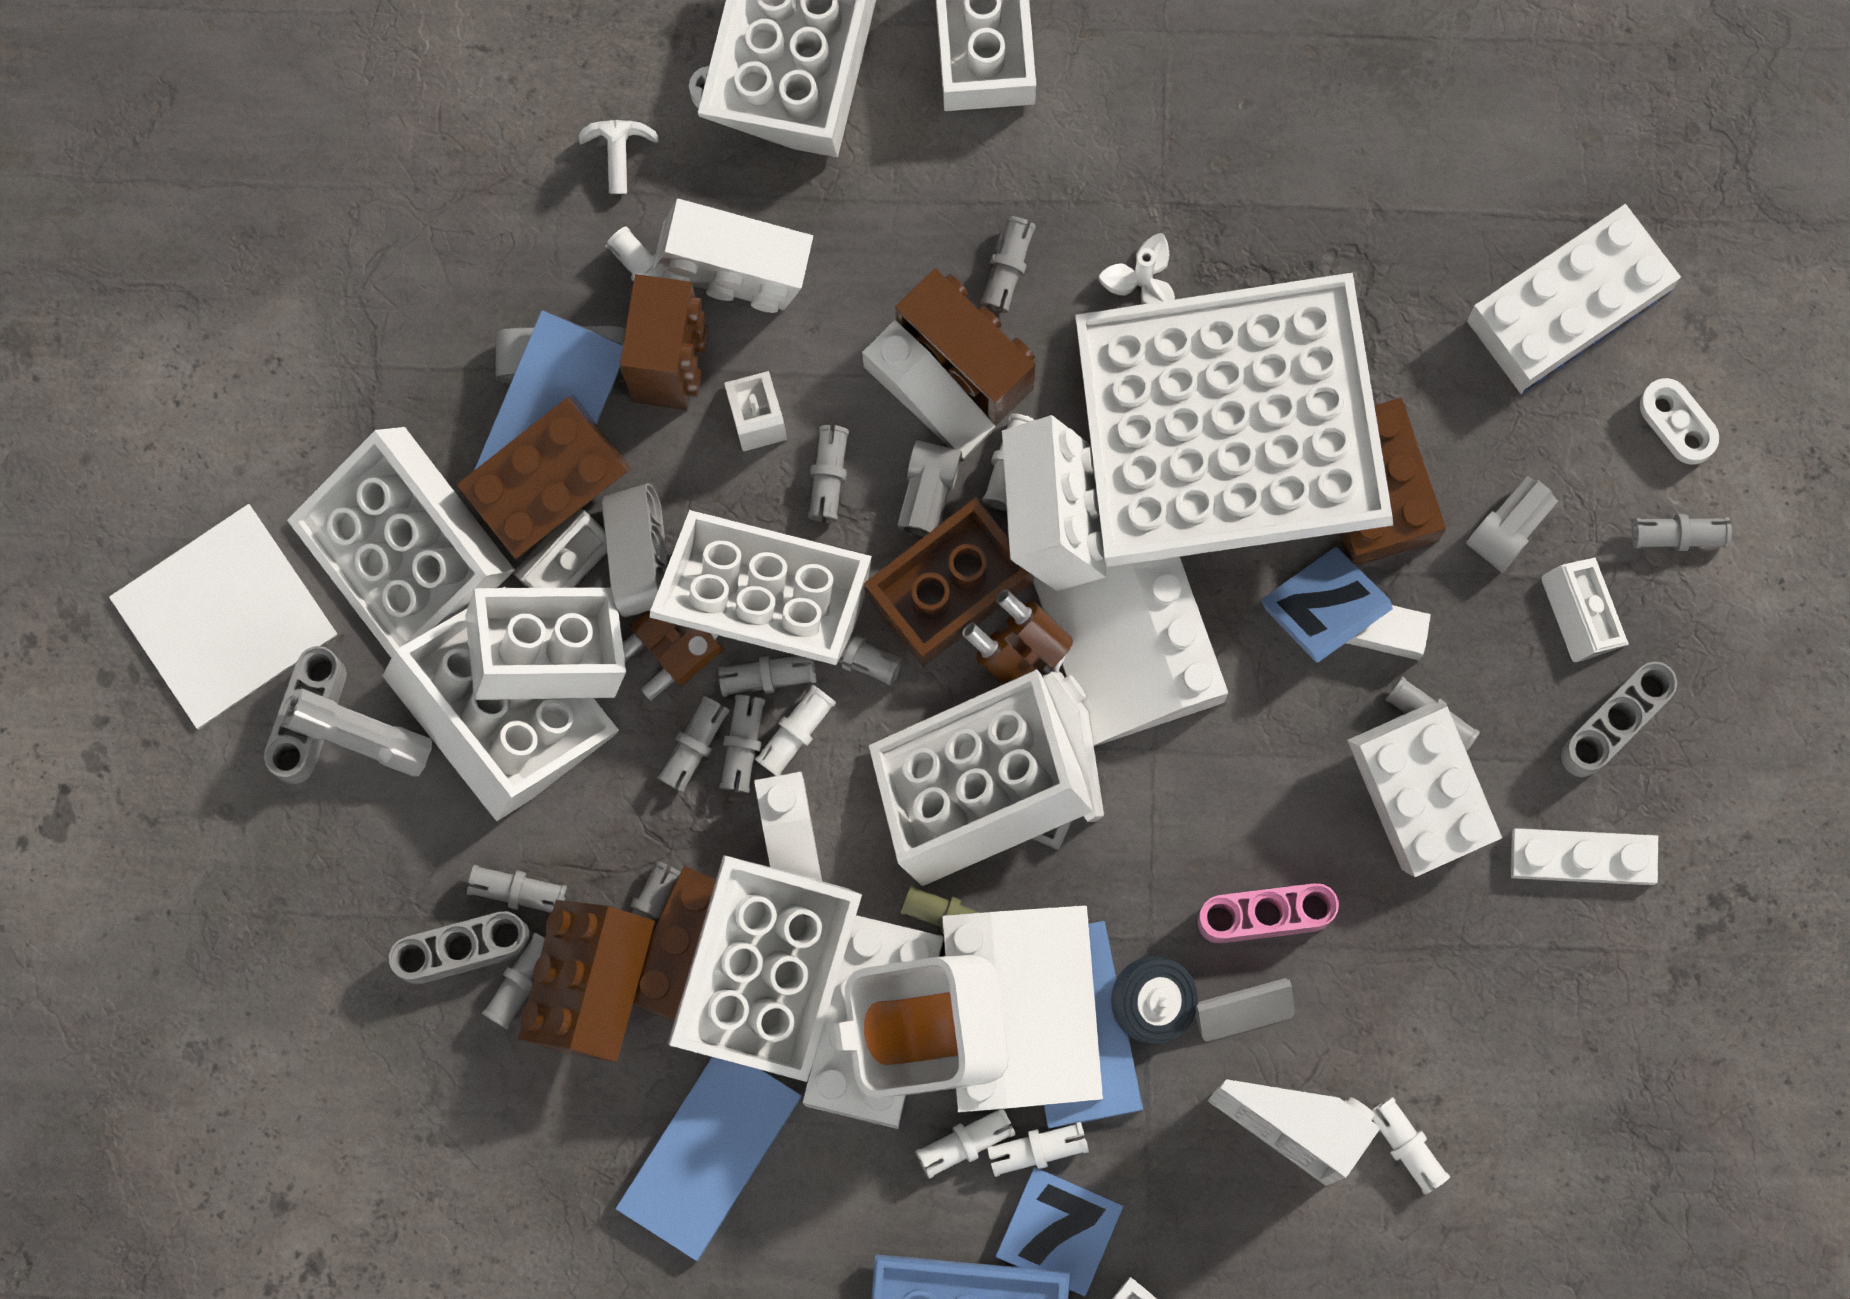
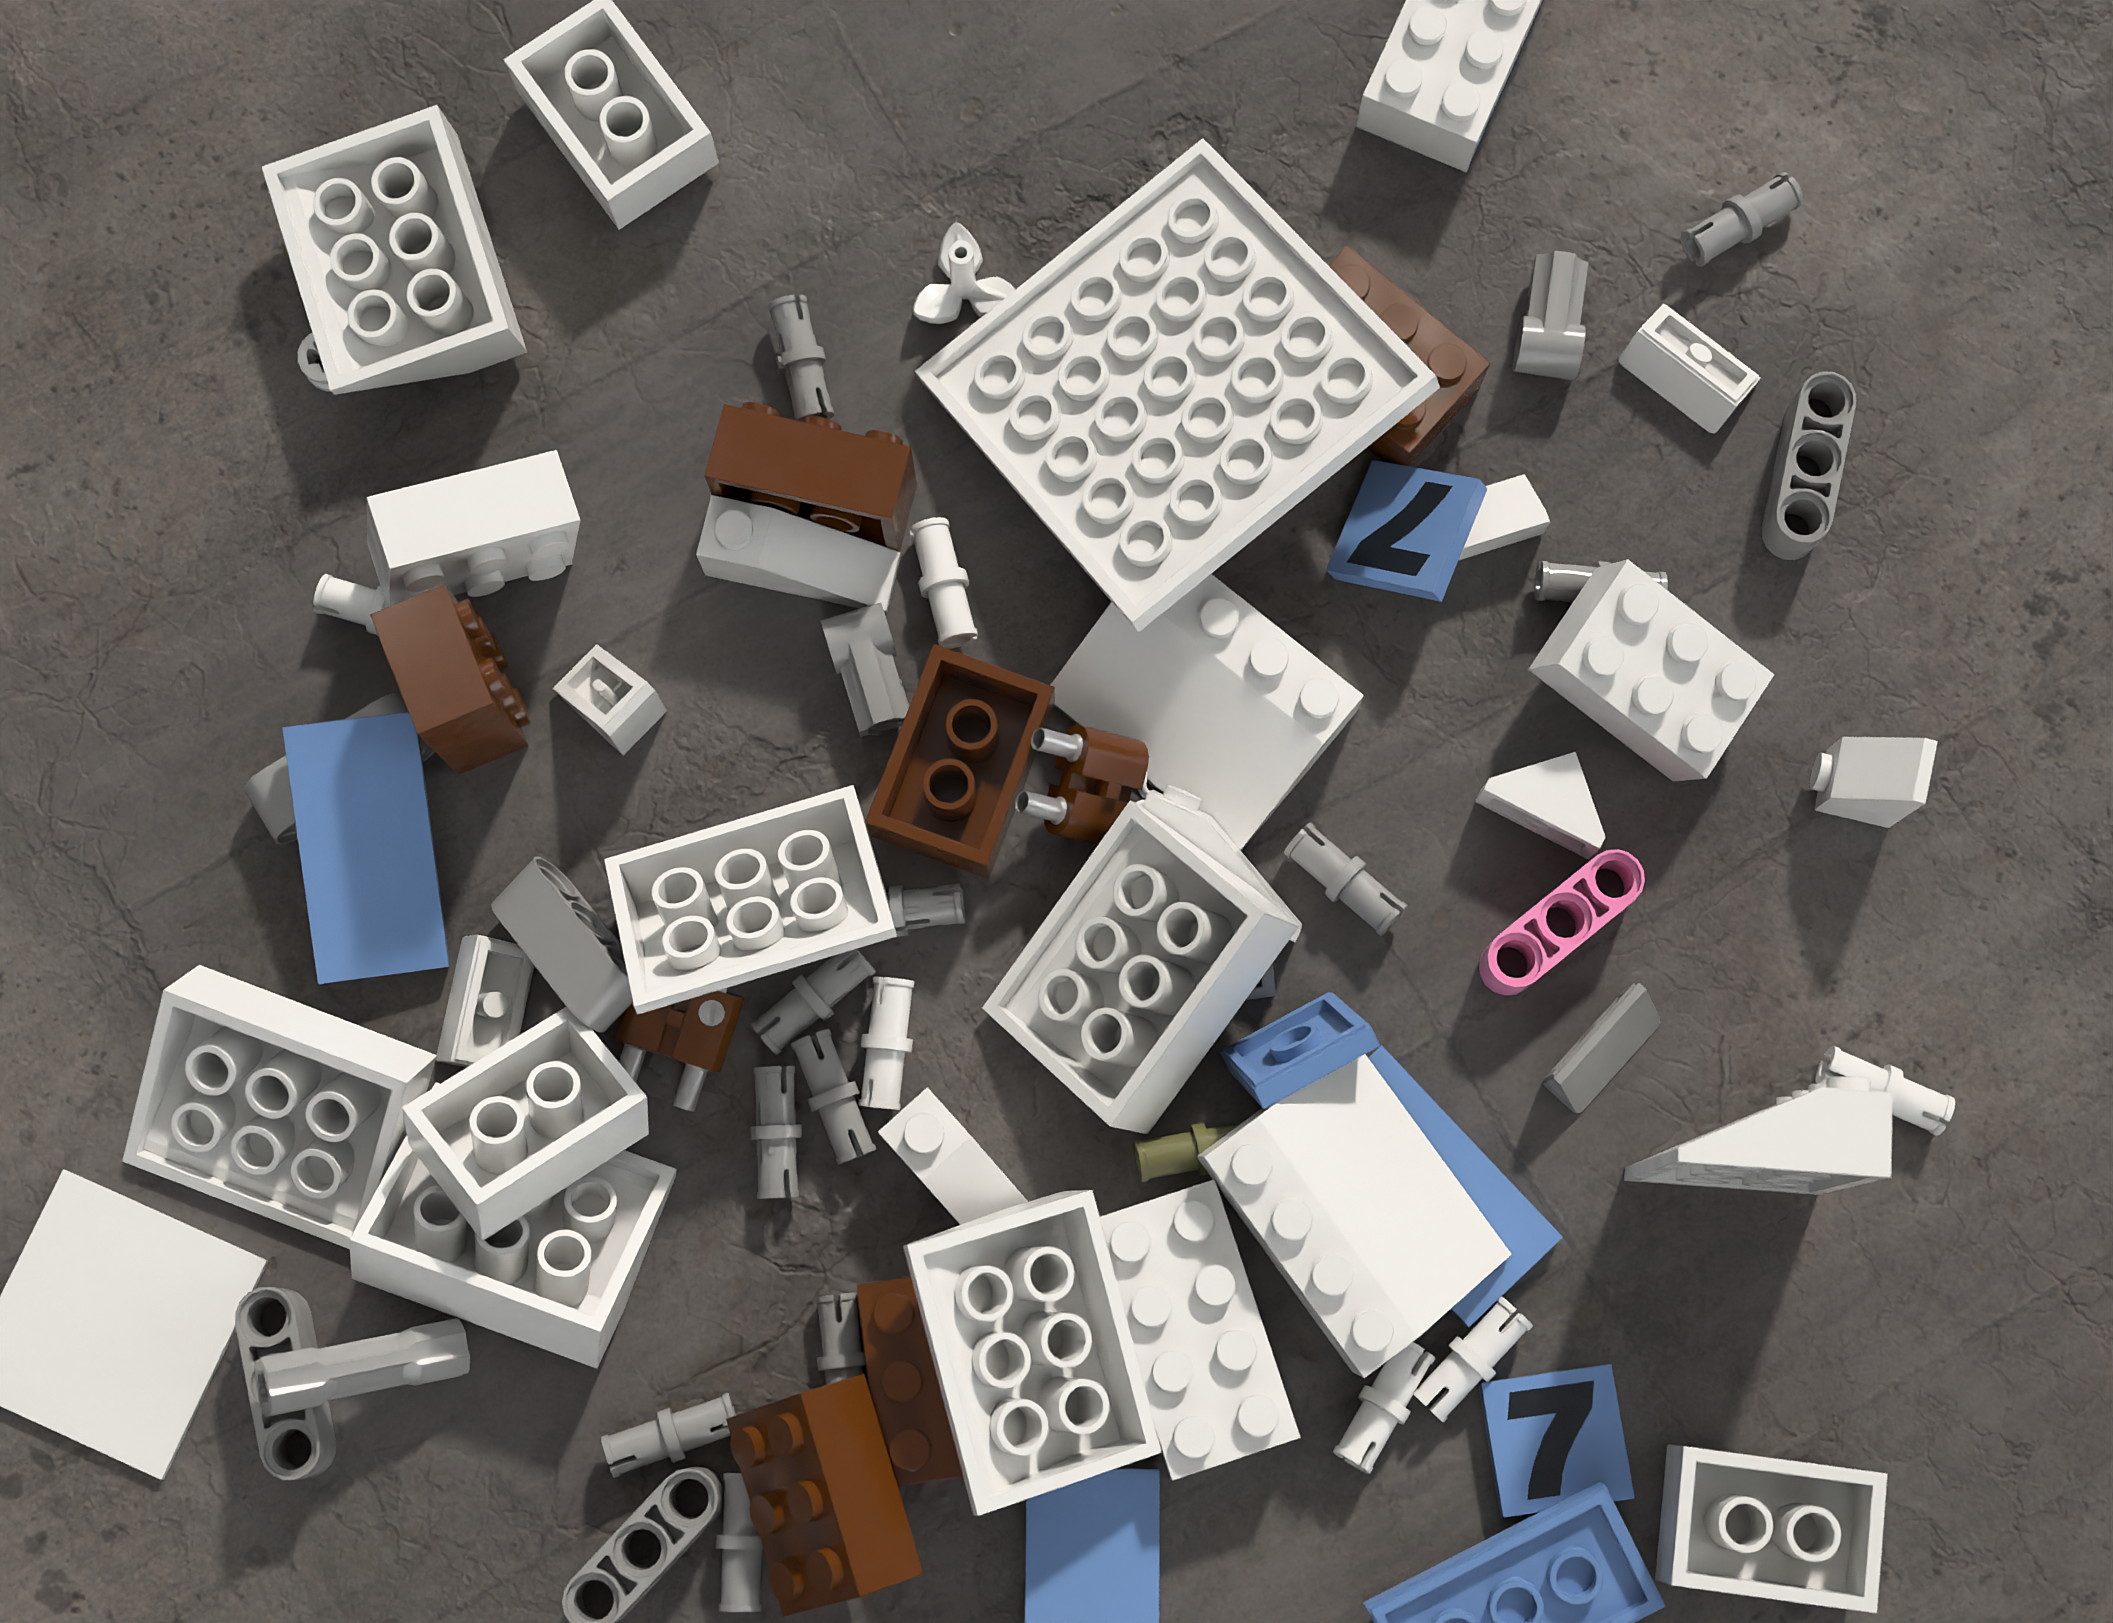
camera: 35 degrees left, 0 degrees up
reddish brown brick [456,395,632,559] -> none
white plant [579,120,658,194] -> none
light grey pin [808,425,849,523] -> none
white piece [833,955,1009,1098] -> none
white brick [1002,415,1107,591] -> none
black wheel [1111,956,1198,1044] -> none
white plate [1511,828,1658,885] -> none
white plate [1640,378,1719,465] -> none
none -> medium blue tile [1220,992,1380,1109]
none -> light grey pin [1284,822,1408,937]
none -> white slope [1475,752,1605,860]
none -> white slope [1810,737,1938,828]

